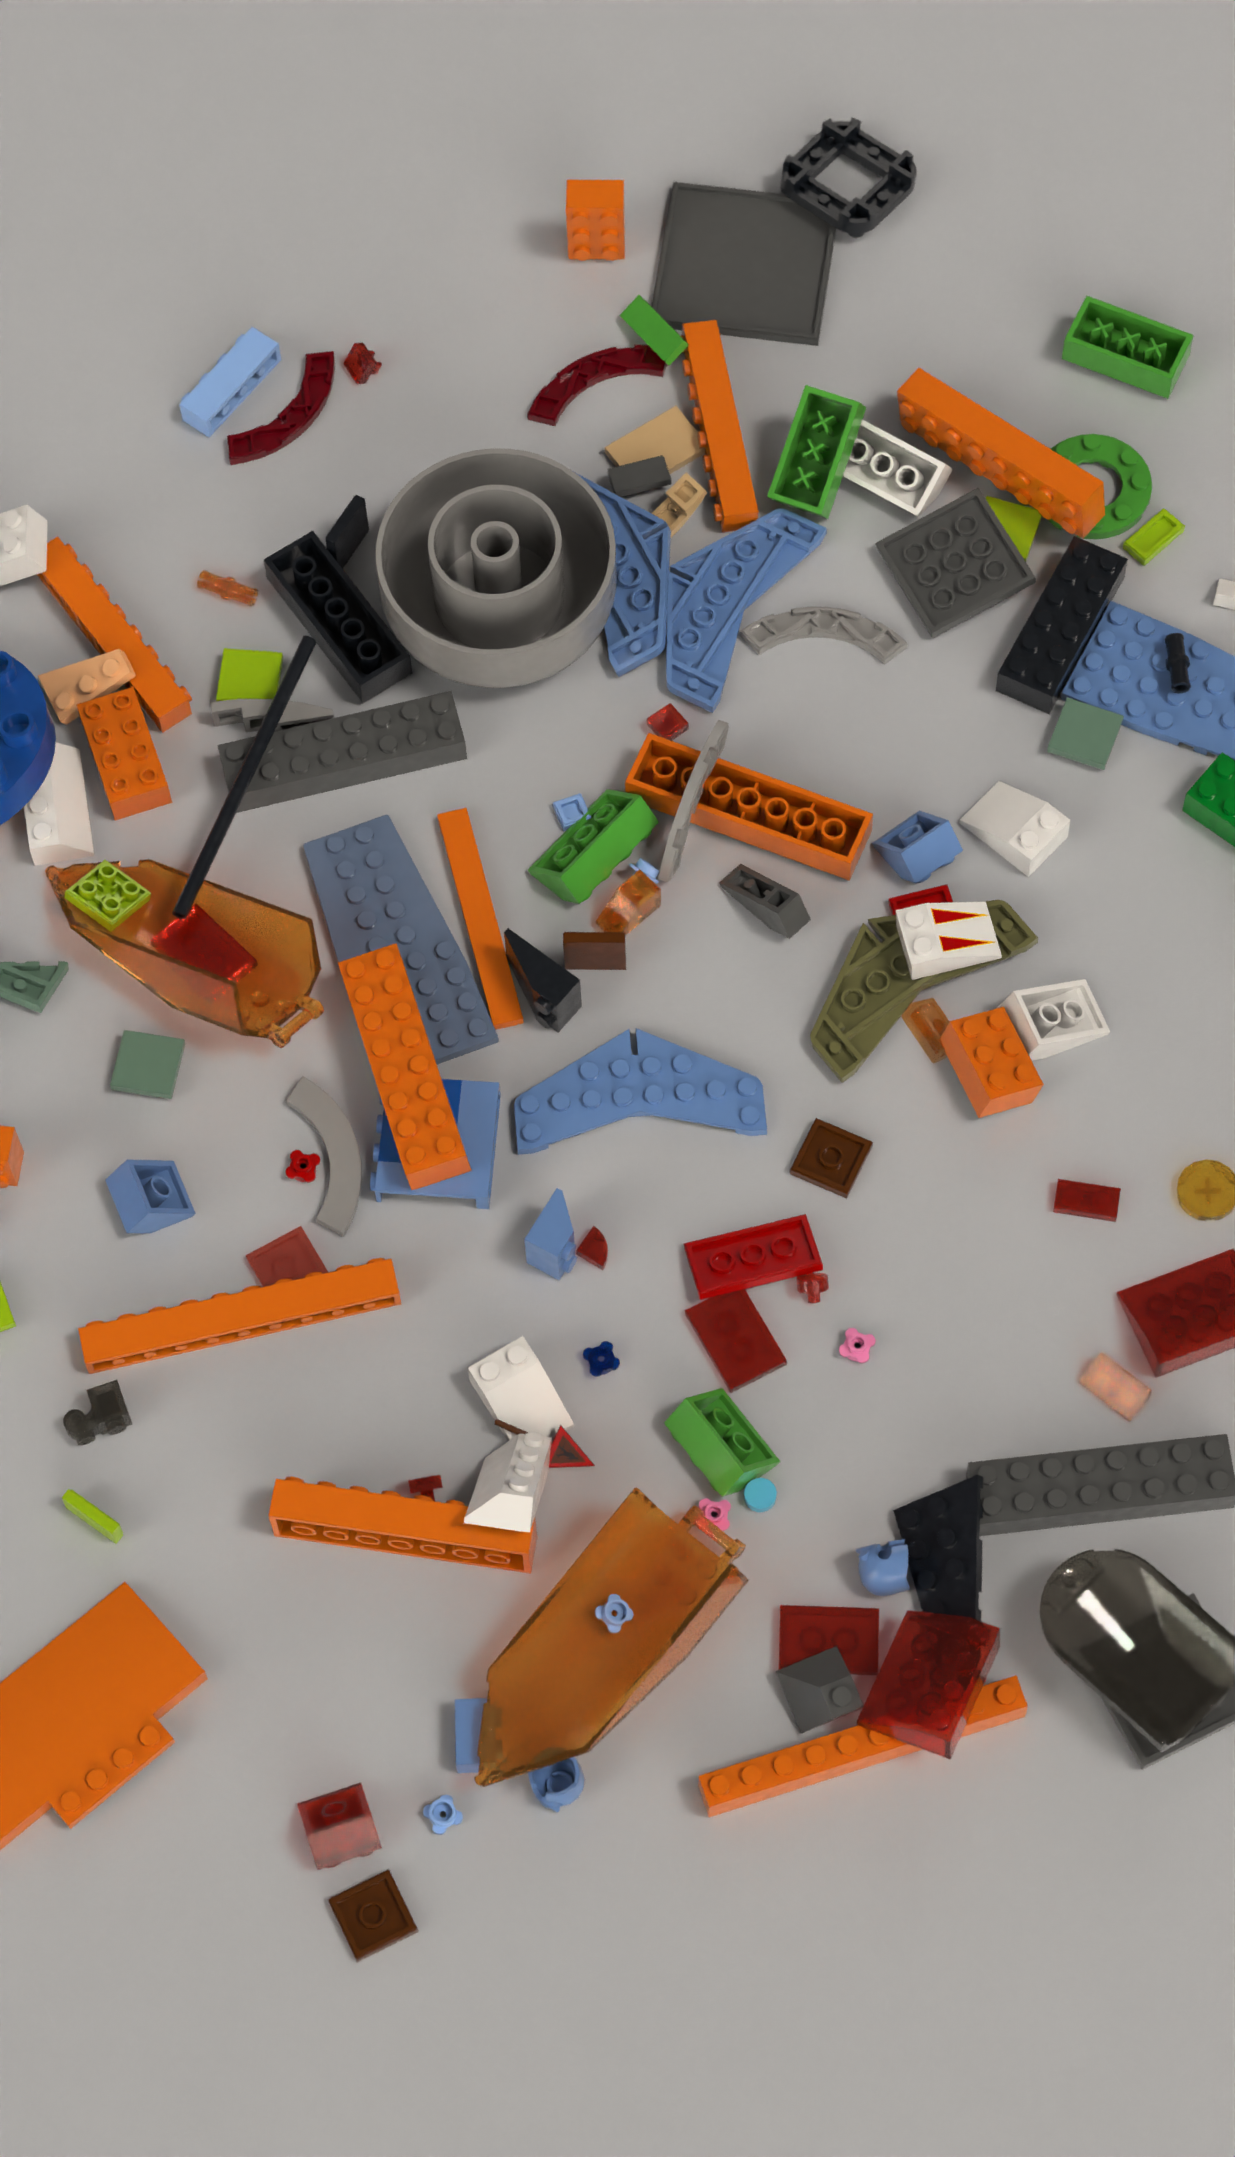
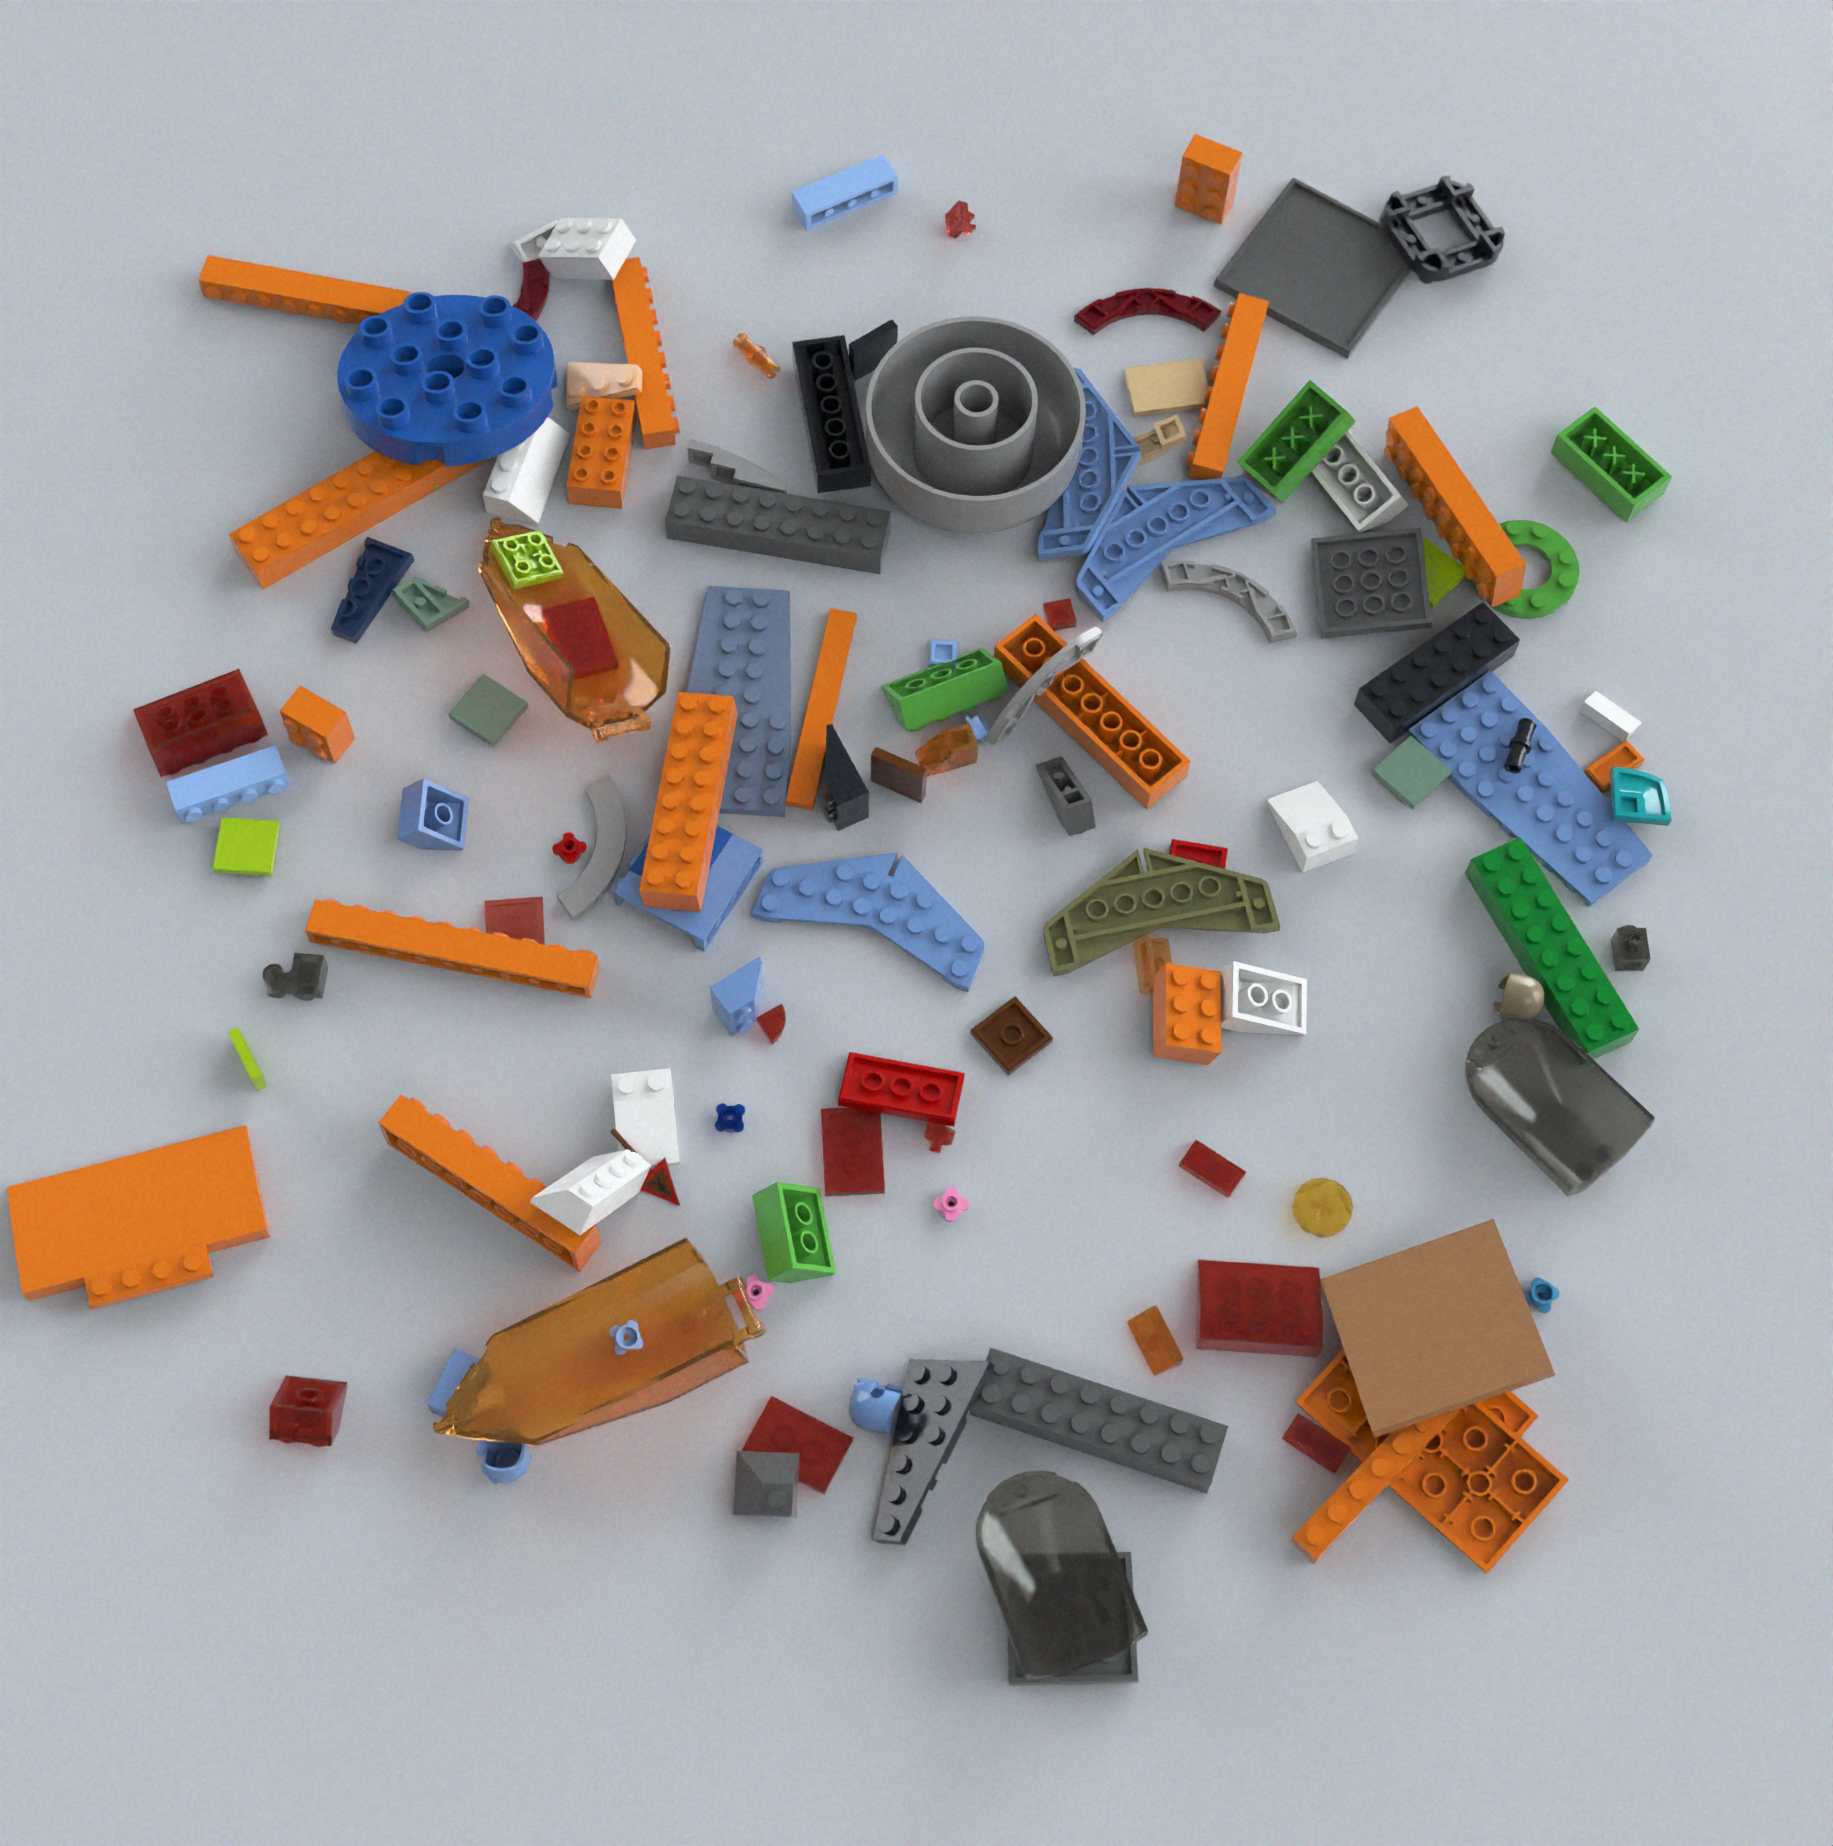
camera: 20 degrees right, 0 degrees up
black piece [172,636,316,920] -> none
lime tile [216,648,283,701] -> none
dark red tile [227,351,335,465] -> none
reddish brown tile [328,1869,419,1962] -> none
clear red tile [408,1474,443,1501] -> none
light blue plate [423,1795,463,1835] -> none
dark grey tile [607,455,671,497] -> none
bright green tile [620,295,689,366] -> none
orange brick [698,1675,1028,1817] -> none
medium azure tile [744,1478,777,1512] -> none
clear red slope [856,1610,1000,1760] -> none
medium blue slope [872,810,963,884] -> none
white slope [896,902,1002,980] -> none
lime tile [1123,508,1185,566] -> none

